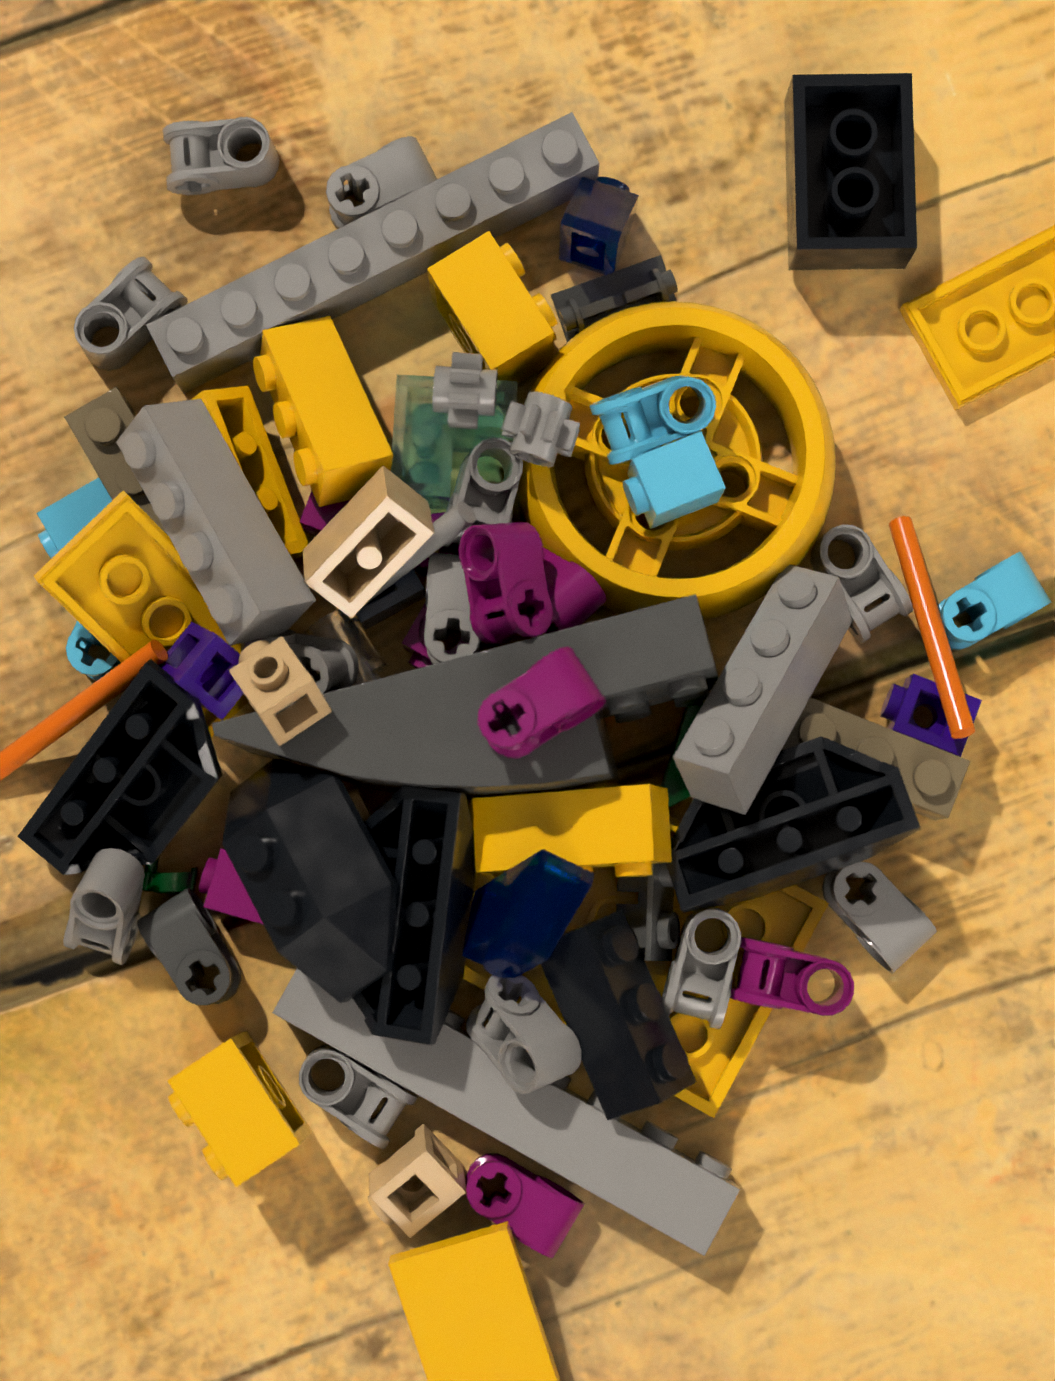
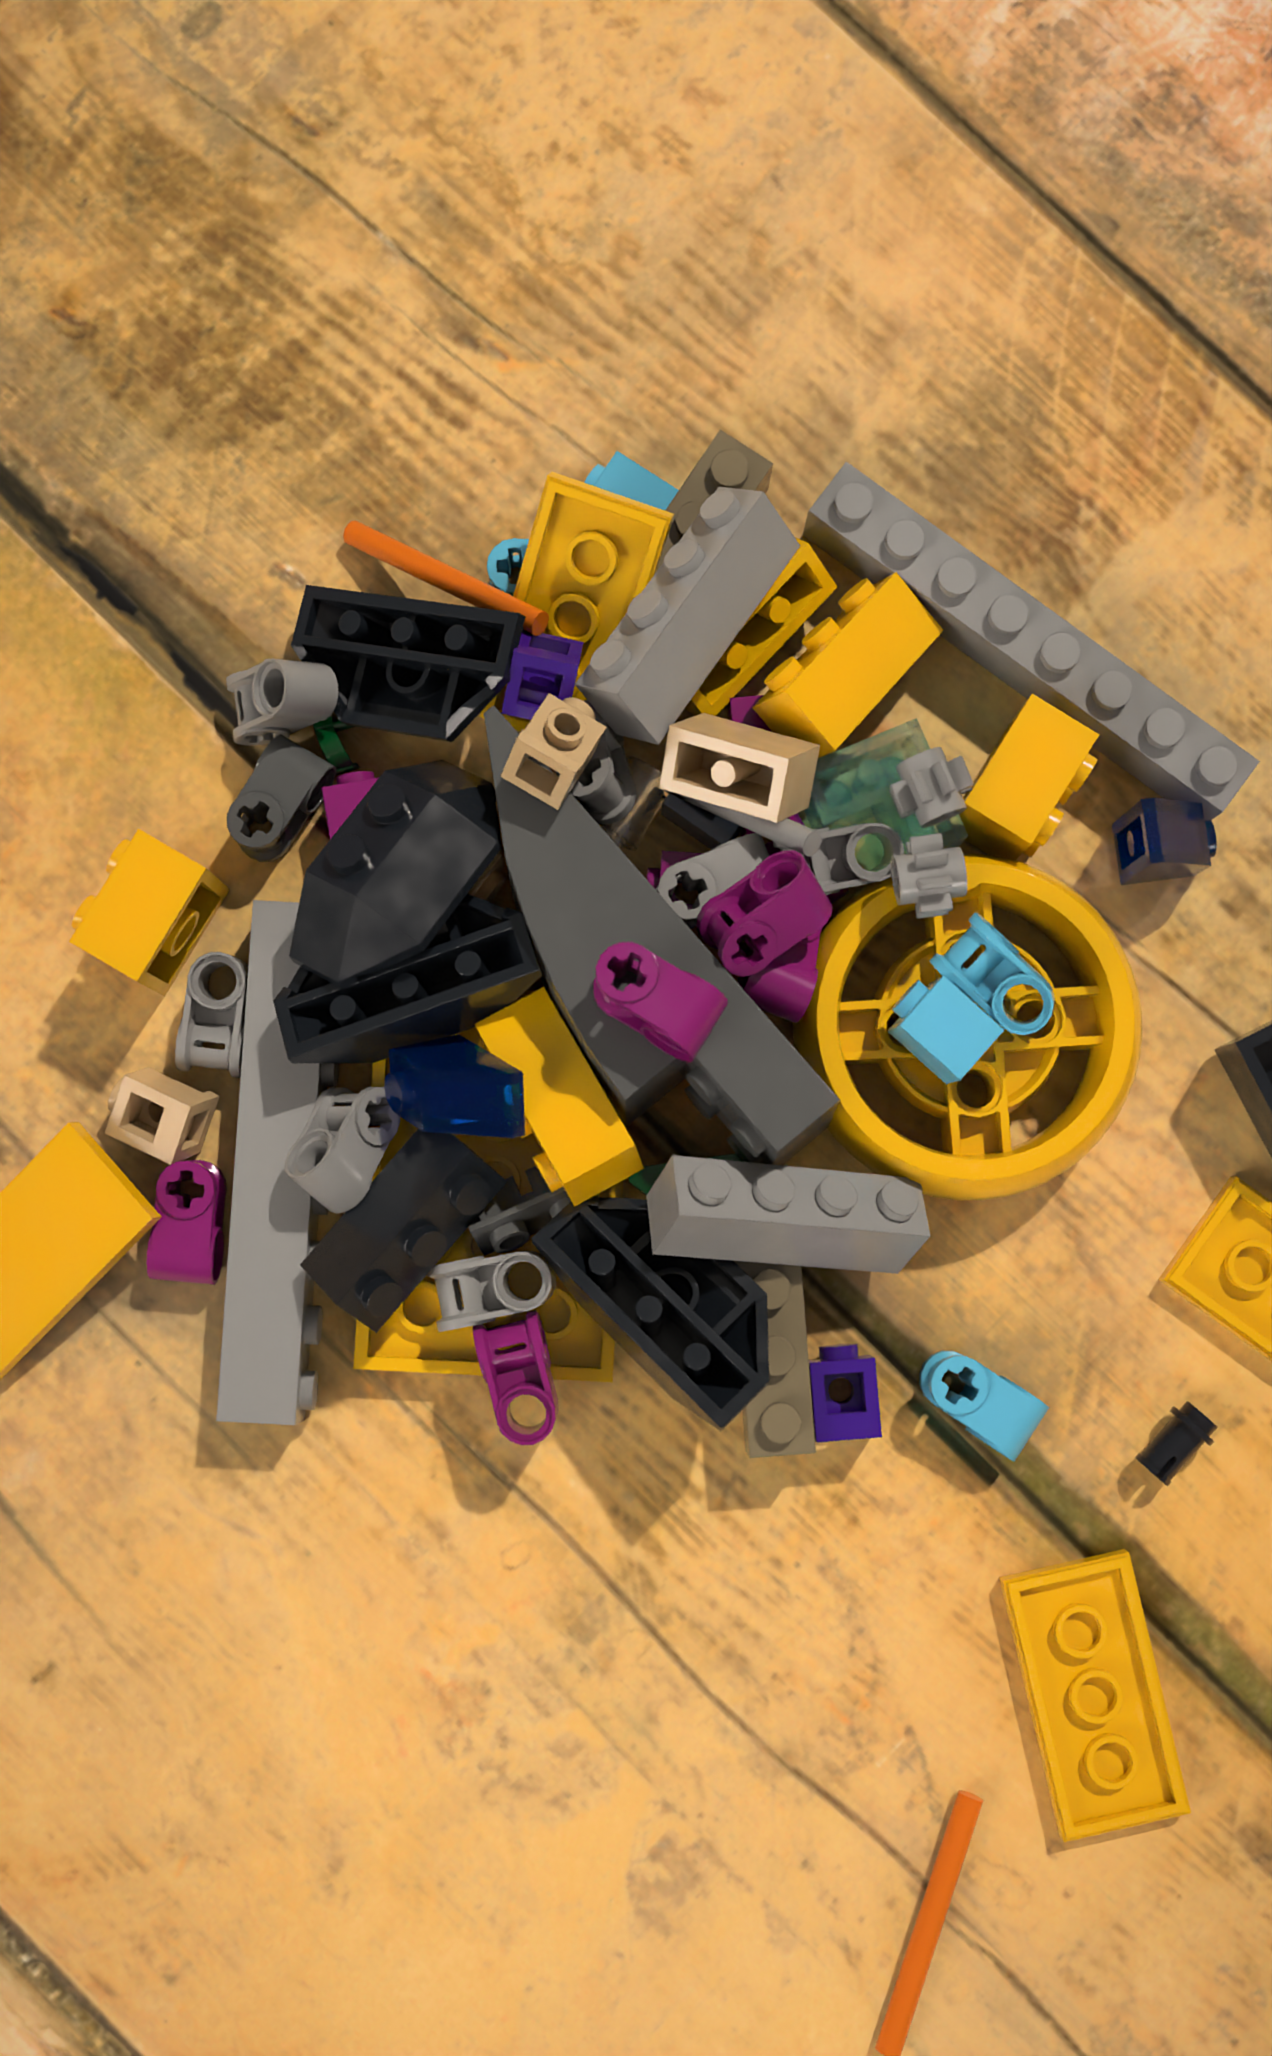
camera: 60 degrees right, 0 degrees up
light grey piece [74,257,187,370] -> none
light grey piece [163,117,279,195] -> none
light grey piece [326,136,437,229] -> none
dark grey hinge [551,255,678,342] -> none
light grey piece [811,524,913,643] -> none
light grey piece [822,861,937,974] -> none
orange bar [889,516,975,739] -> none

